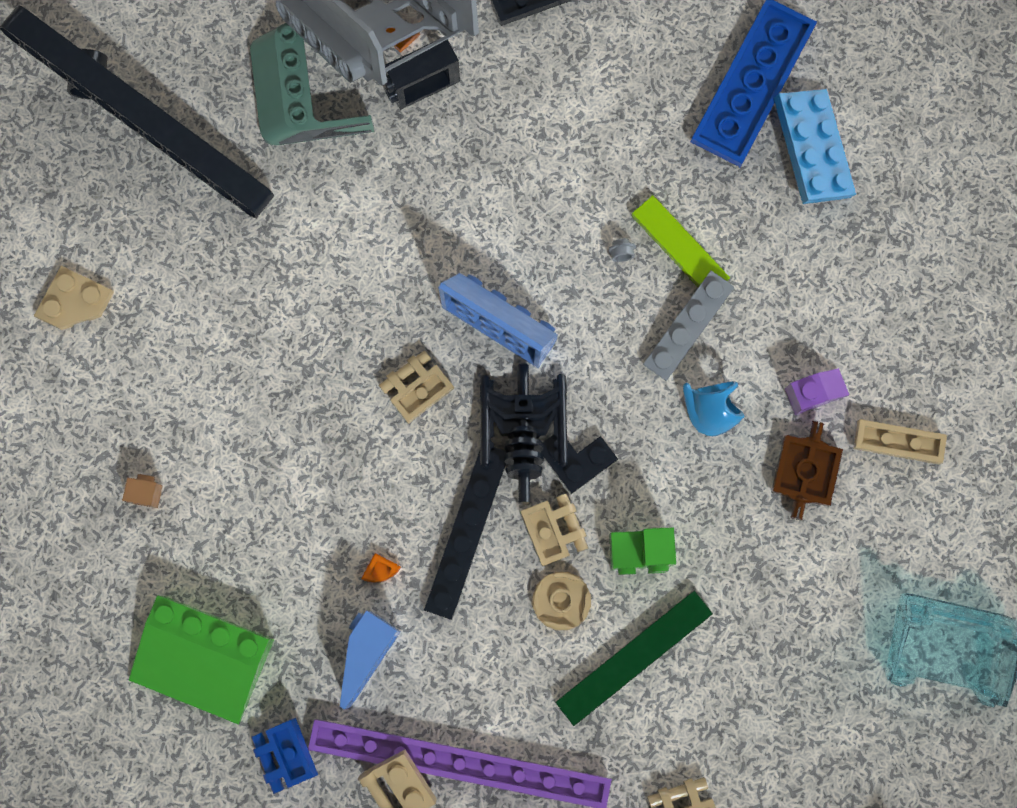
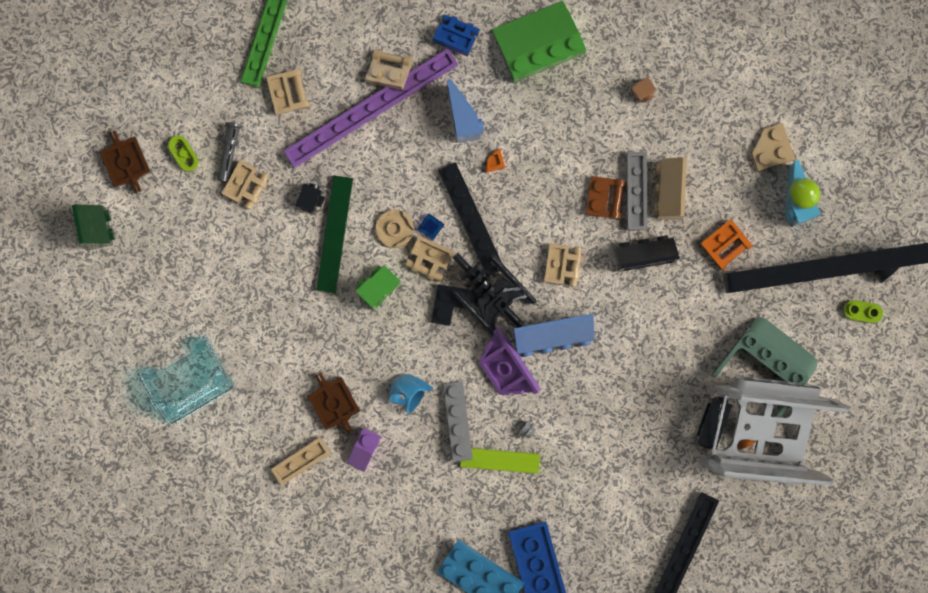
camera: 140 degrees right, 5 degrees up
none -> black brick [295,183,325,214]
none -> clear blue tile [417,213,445,240]
none -> medium lavender wing [479,327,541,395]
none -> dark orange plate [586,176,626,220]
none -> black slope [614,235,680,272]
none -> light grey plate [627,152,647,230]
none -> tan slope [654,157,687,220]
none -> orange plate [700,219,752,271]
none -> medium azure slope [784,160,821,227]
none -> lime hair [789,178,821,209]
none -> lime plate [843,300,883,323]

